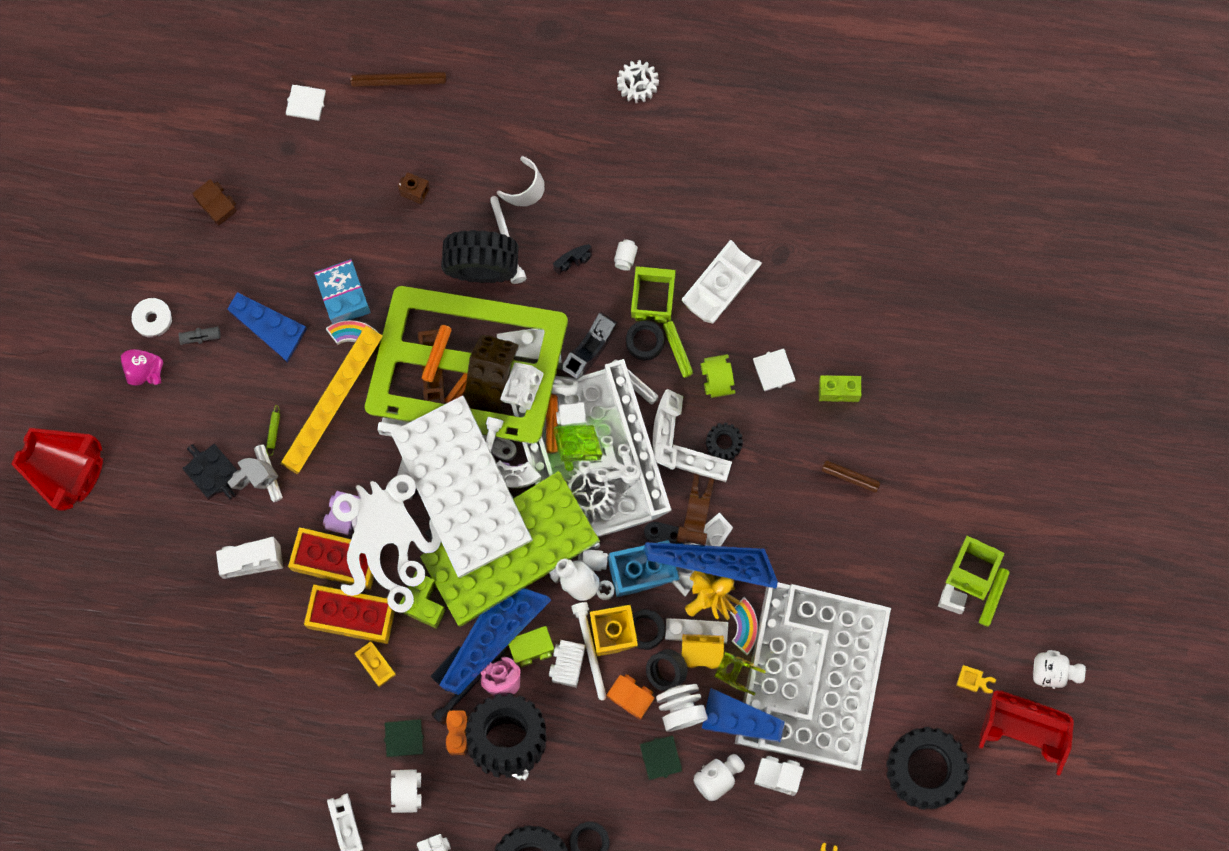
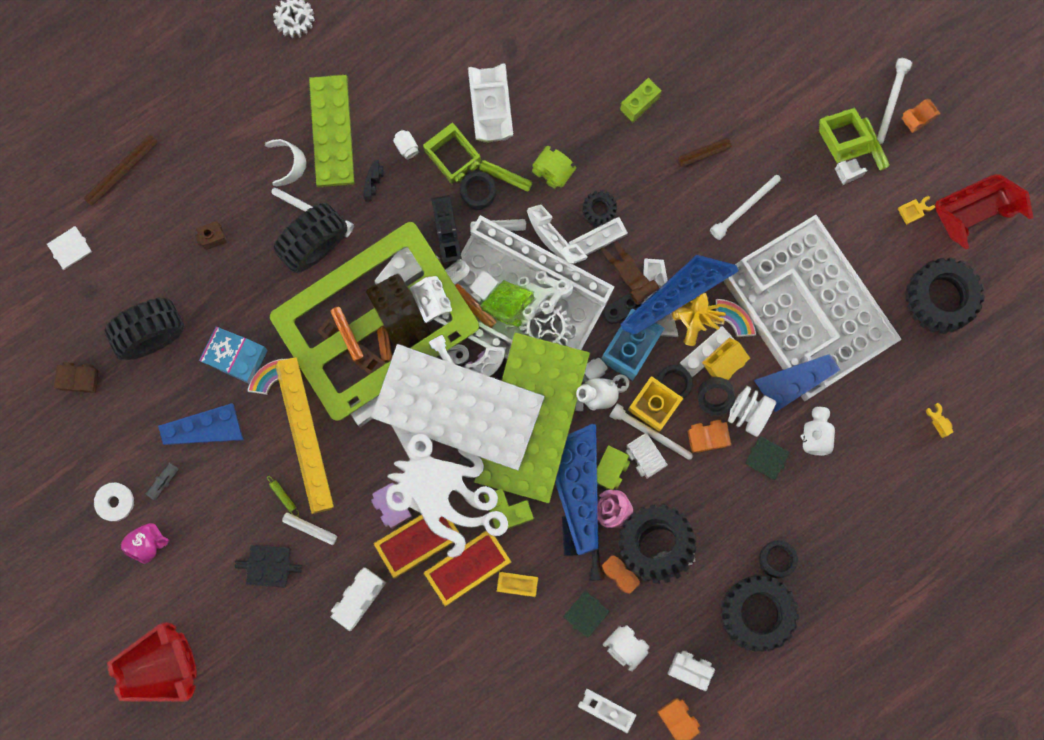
camera: 50 degrees left, 5 degrees up
light grey brick [228,458,279,490] -> none
clear neon green piece [715,652,766,696] -> none
white piece [753,349,796,392] -> none
white brick [754,756,804,796] -> none
white piece [1033,650,1086,689] -> none
none -> black tyre [105,298,184,361]
none -> lime plate [309,75,355,187]
none -> white piece [710,175,781,240]
none -> white piece [877,58,912,144]
none -> orange brick [902,99,941,133]

